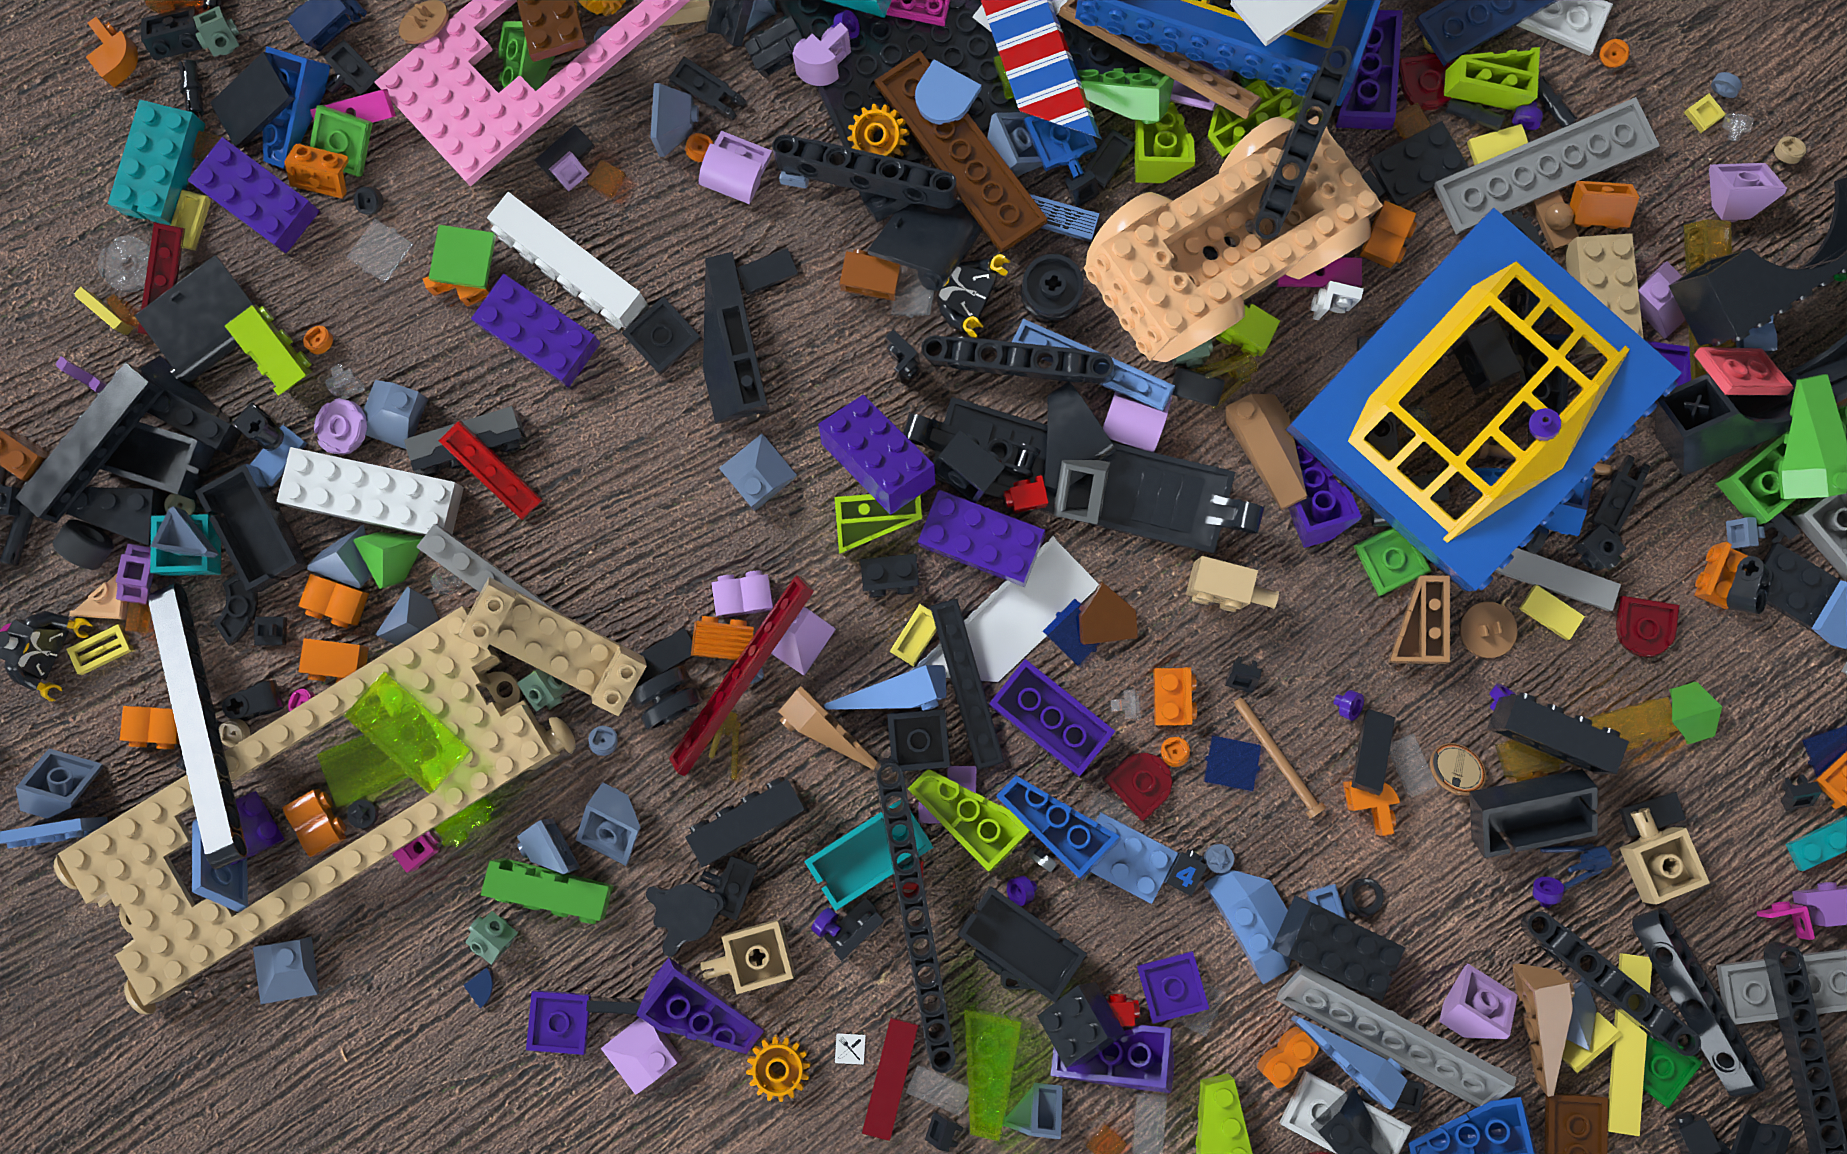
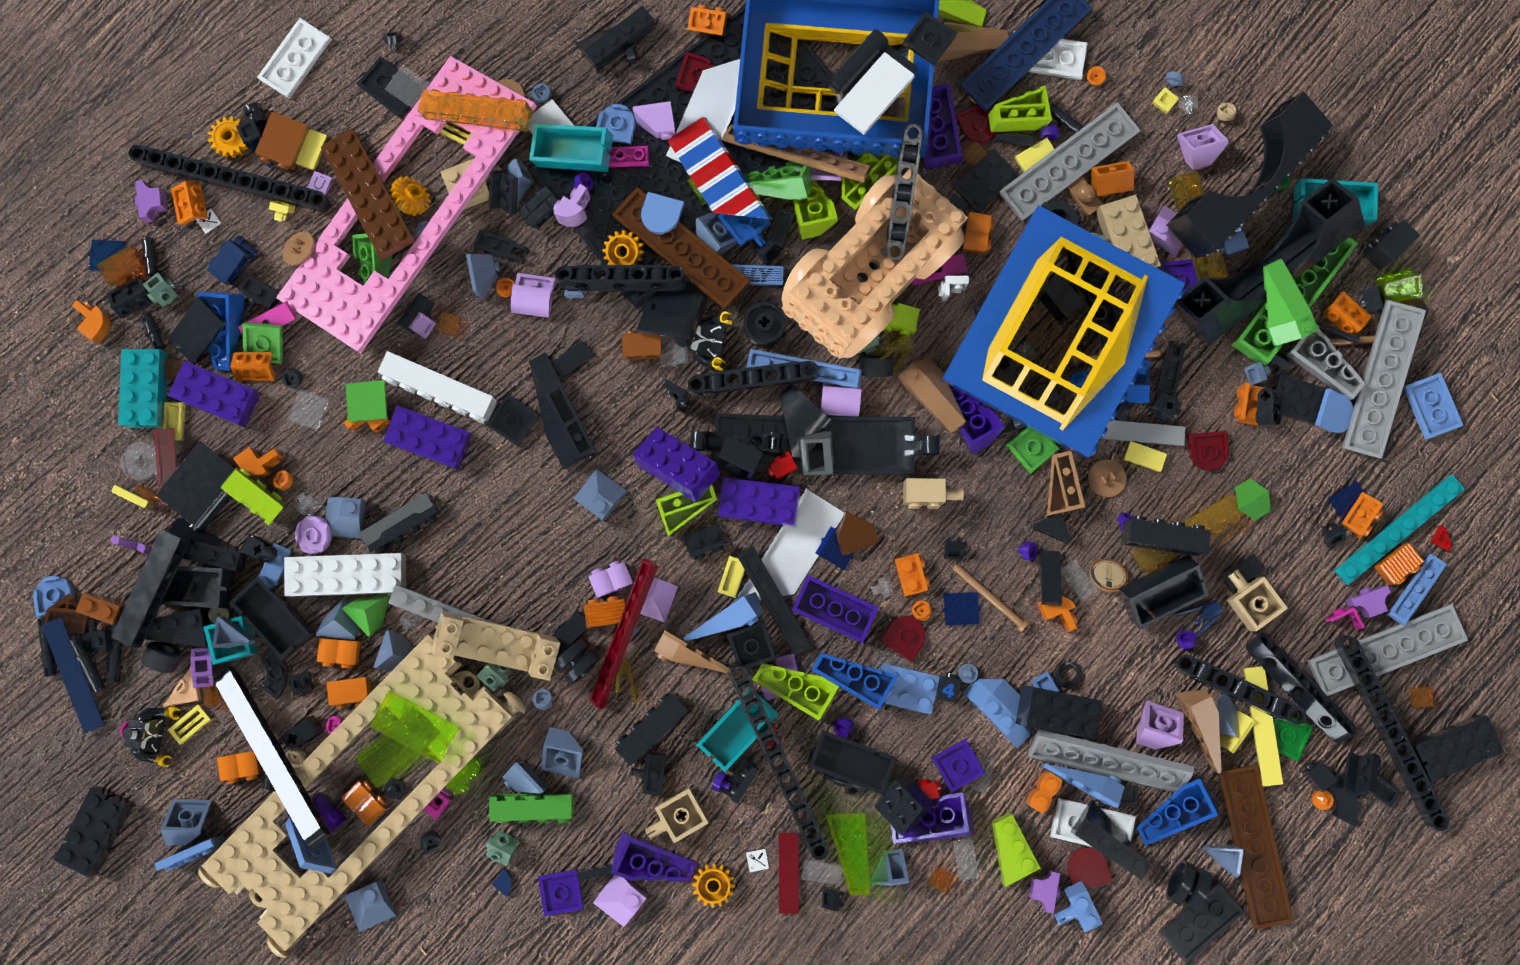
camera: 15 degrees left, 0 degrees up
red tile [438,420,543,520] -> none
black tile [646,882,726,957] -> none
dark grey tile [1026,846,1057,873] -> none
dark purple tile [1529,408,1561,441] -> none
coral tile [1694,347,1793,395] -> none
none -> orange brick [234,447,284,477]
none -> black tile [420,831,440,852]
none -> black slope [1031,513,1071,543]

